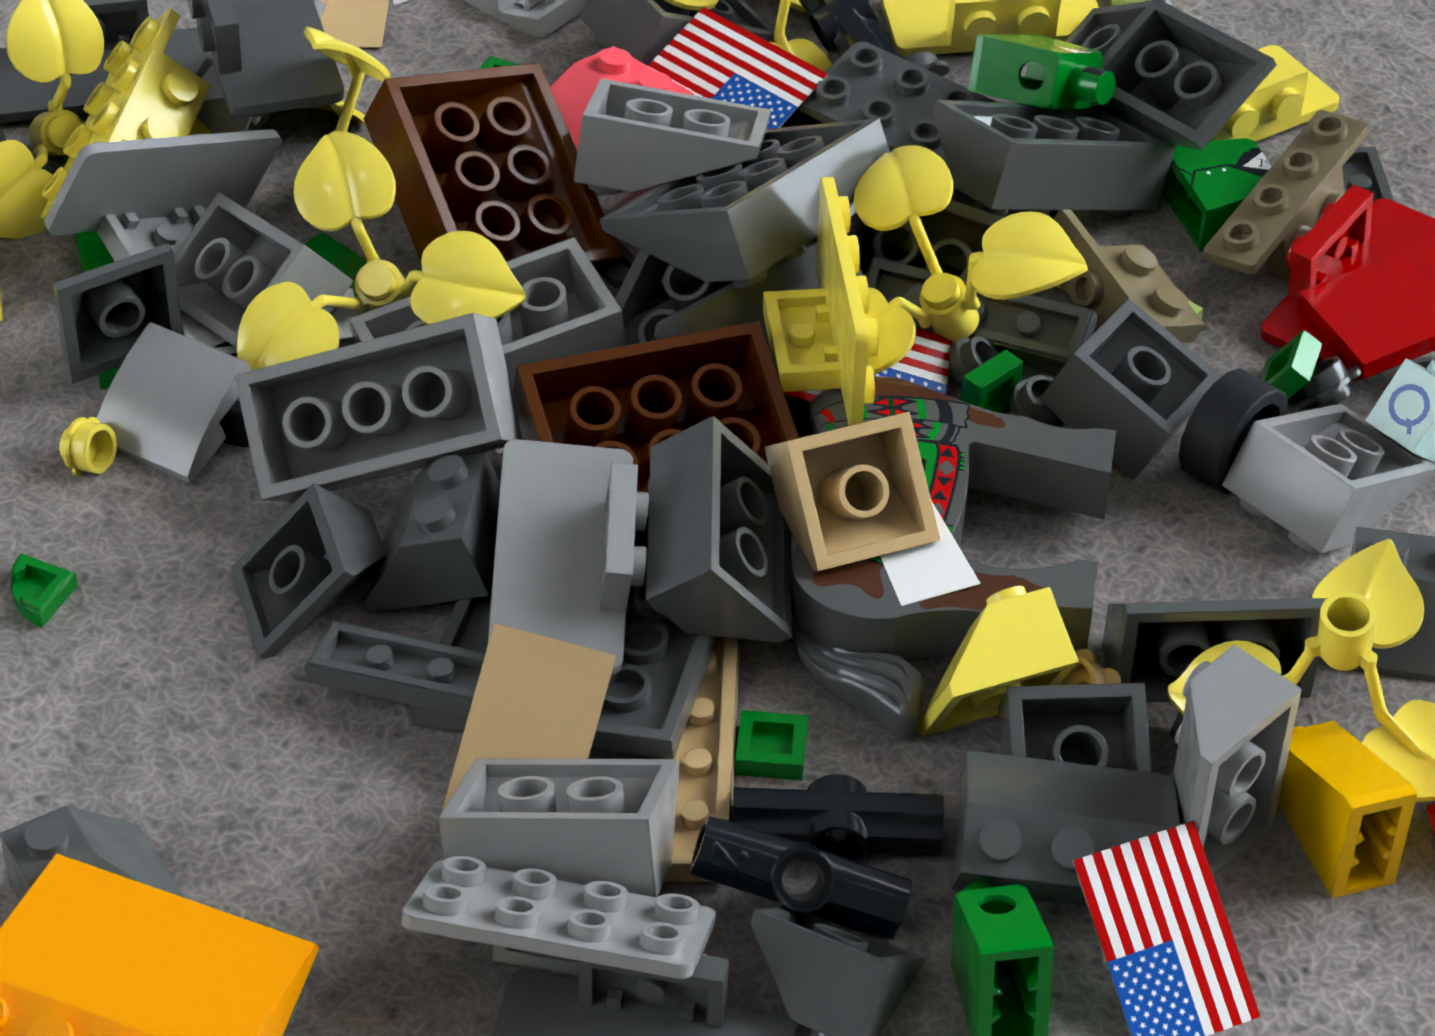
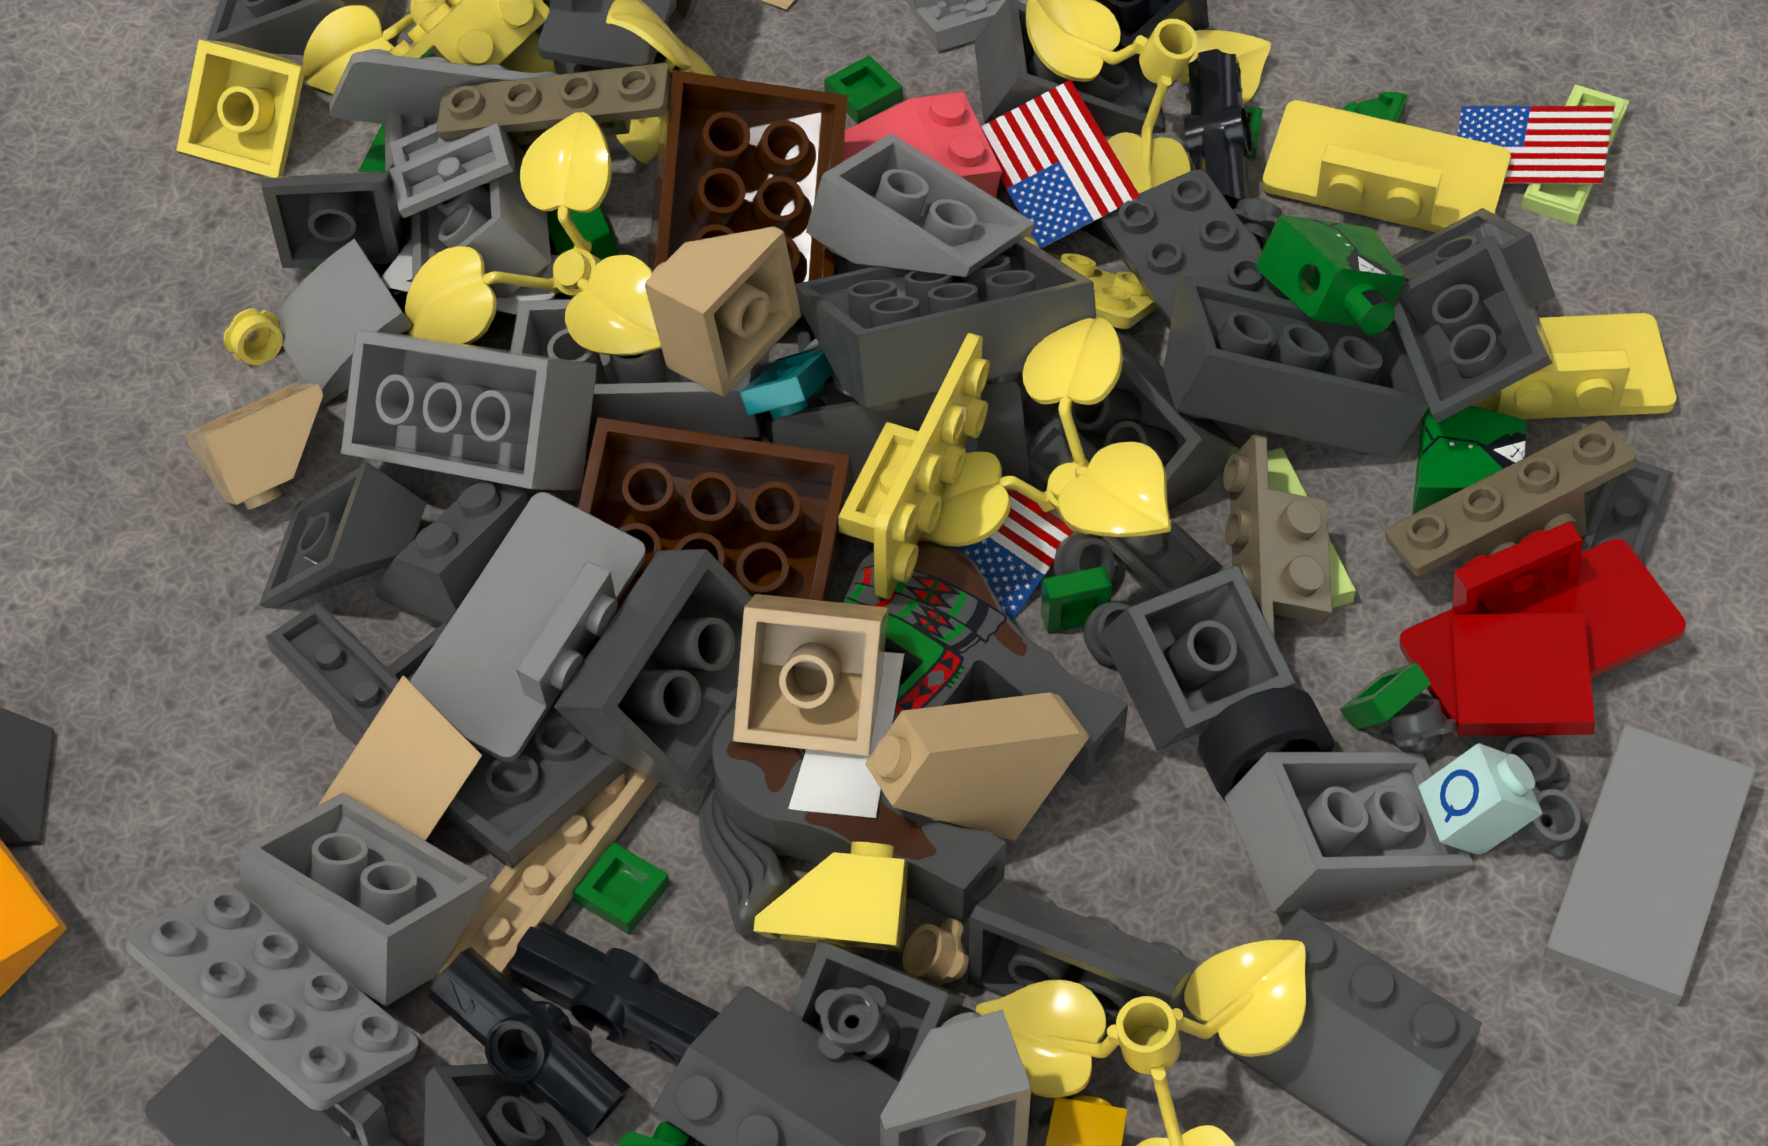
camera: 30 degrees right, 10 degrees up
green tile [11,553,78,628] -> none
none -> tan slope [184,383,323,510]
none -> light grey slope [389,122,514,218]
none -> dark tan bracket [436,63,671,145]
none -> tan slope [644,226,802,397]
none -> teal plate [740,347,834,418]
none -> dark grey plate [815,985,890,1061]
none -> tan slope [865,692,1090,841]

